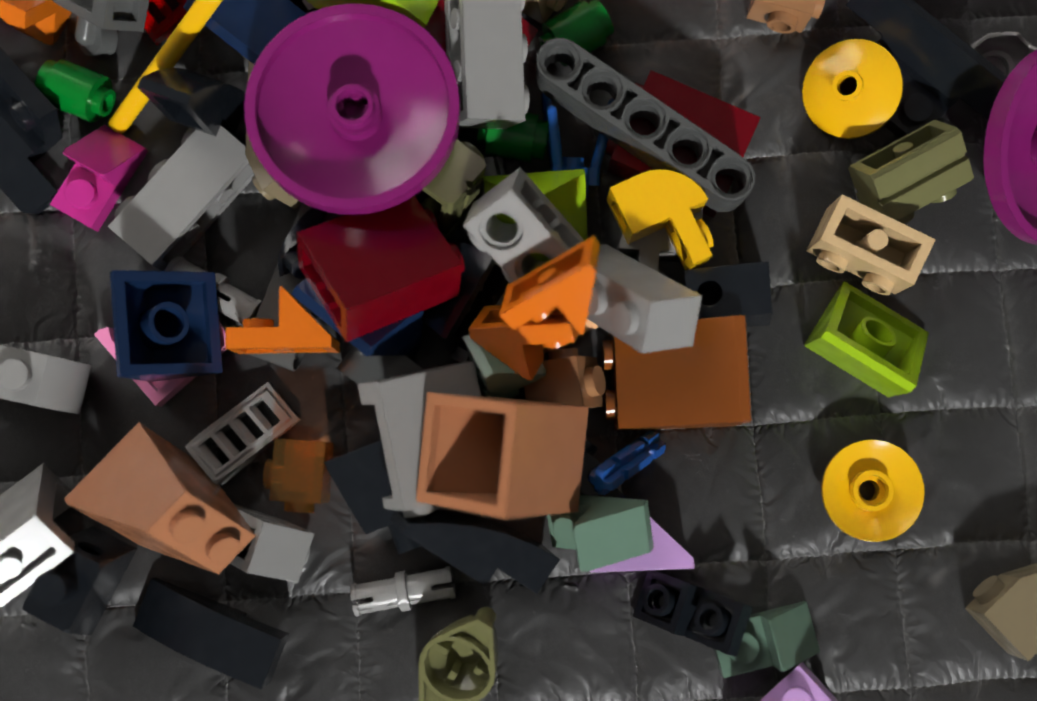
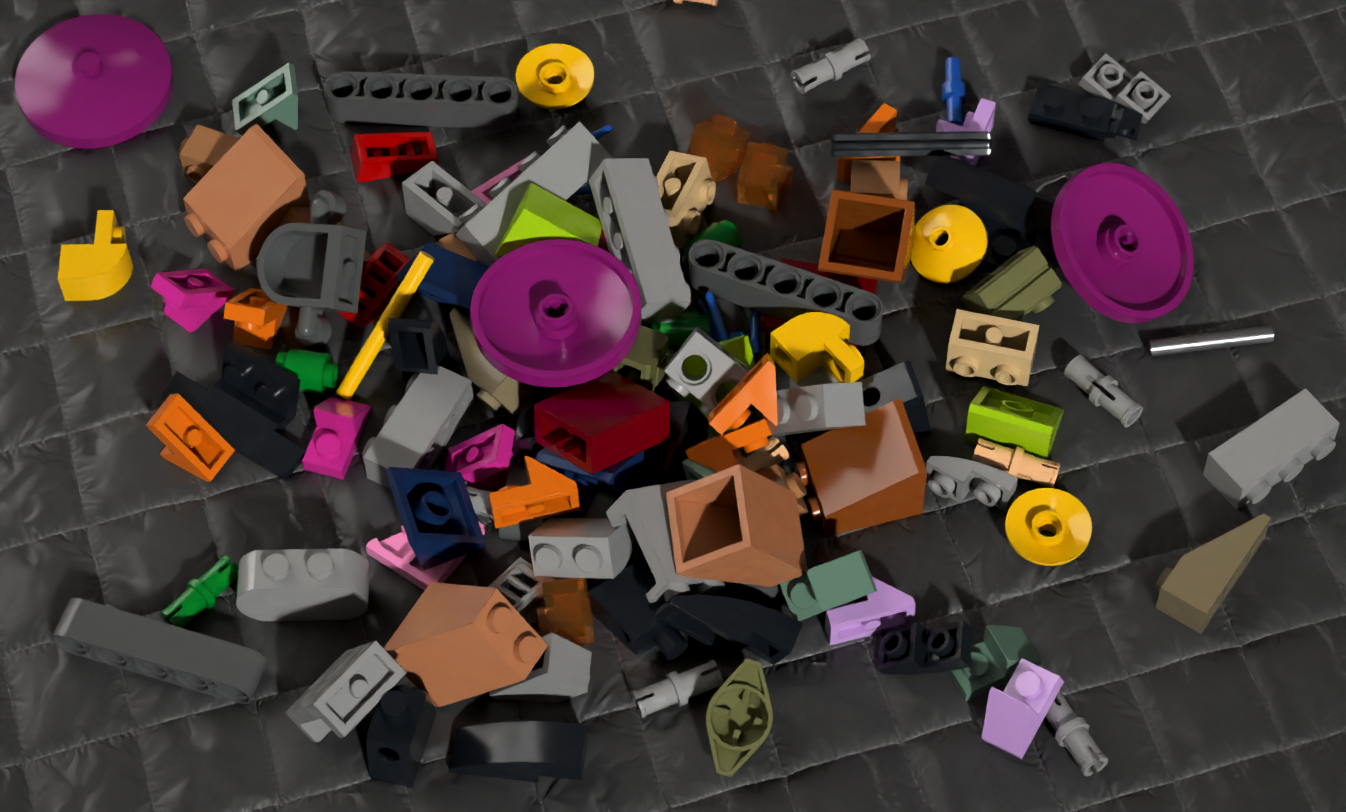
camera: 15 degrees left, 25 degrees down
blue axle [588,430,666,495] -> none
none -> dark pink slope [444,424,515,492]
none -> light grey brick [528,517,634,579]
none -> dark orange slope [818,189,915,284]
none -> light grey slope [926,456,1018,512]
none -> light nougat pin [972,438,1061,488]
none -> light grey pin [1064,355,1143,428]

